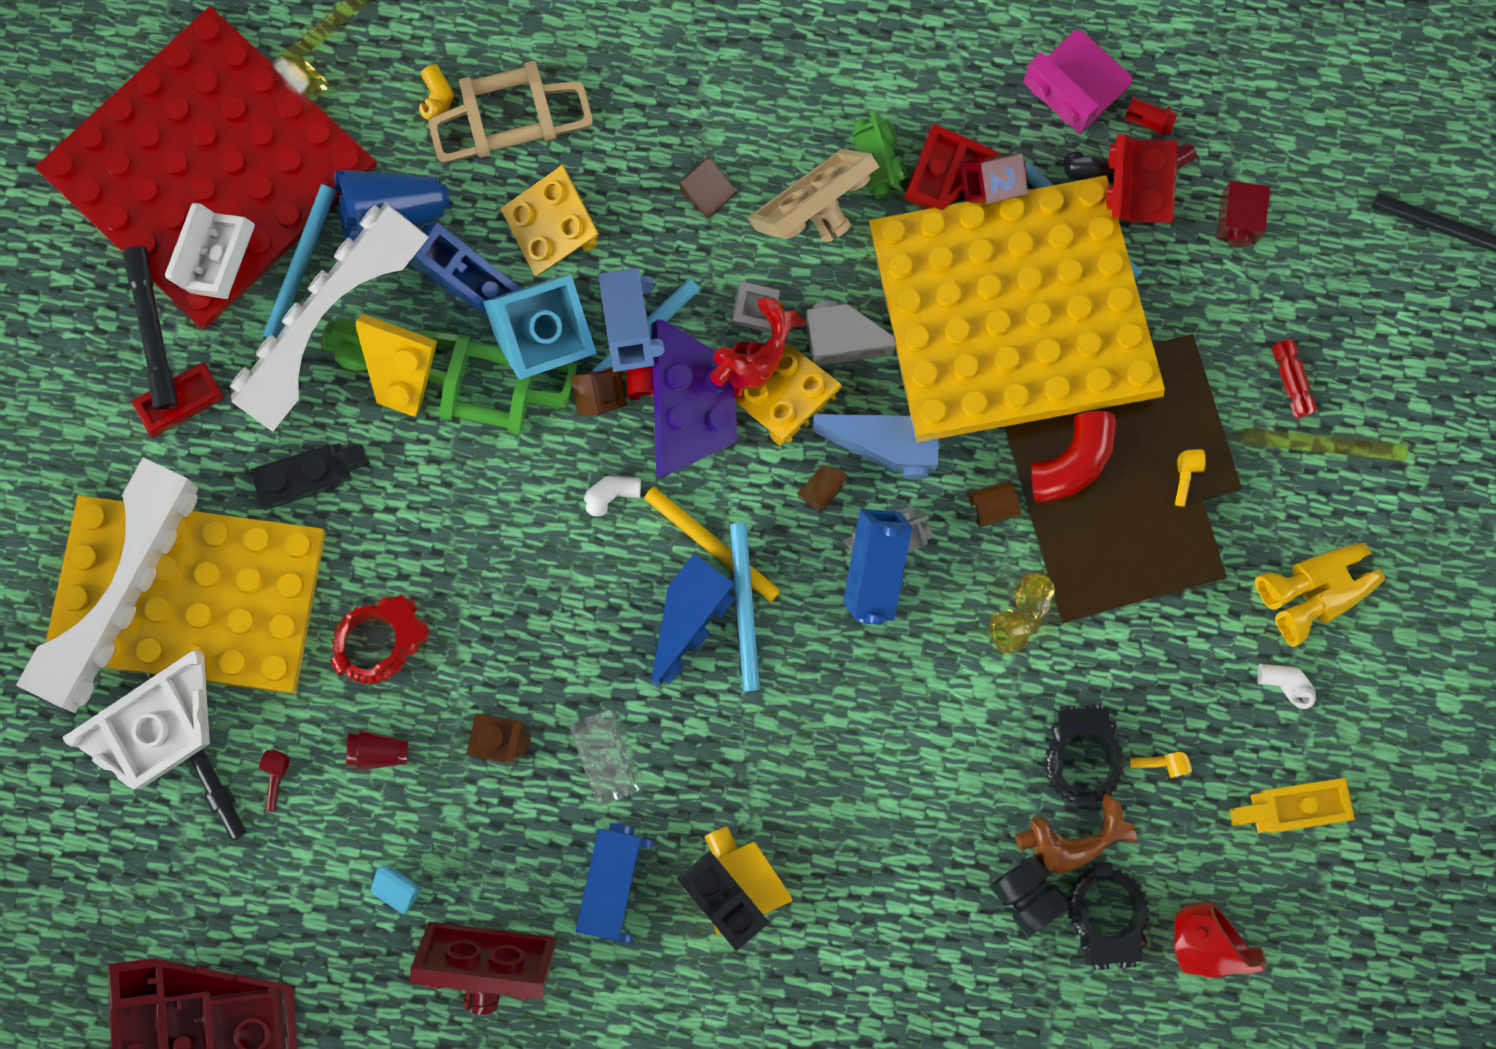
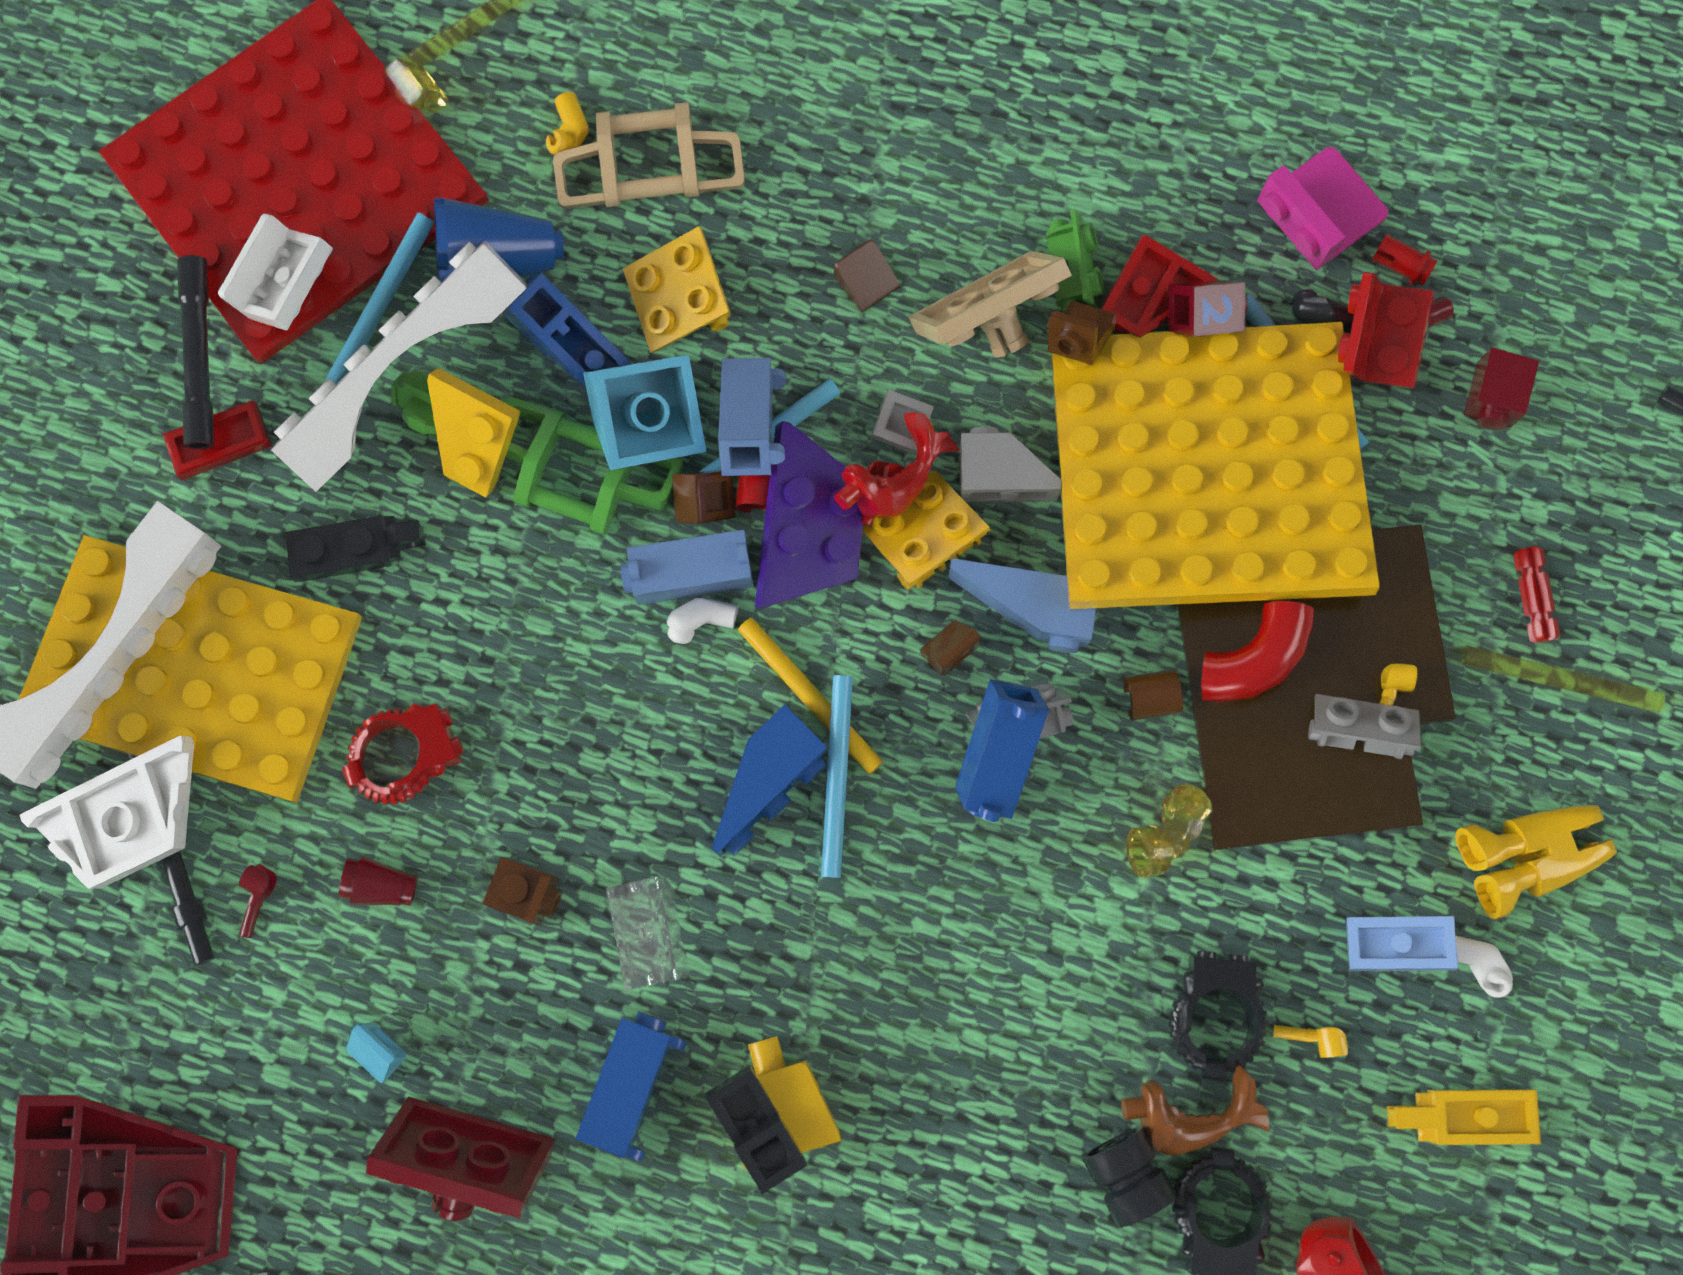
camera: 15 degrees right, 0 degrees up
none -> medium blue brick [620,530,754,605]
none -> reddish brown bracket [1048,301,1116,365]
none -> light grey hinge [1308,694,1421,759]
none -> light blue plate [1346,916,1458,971]

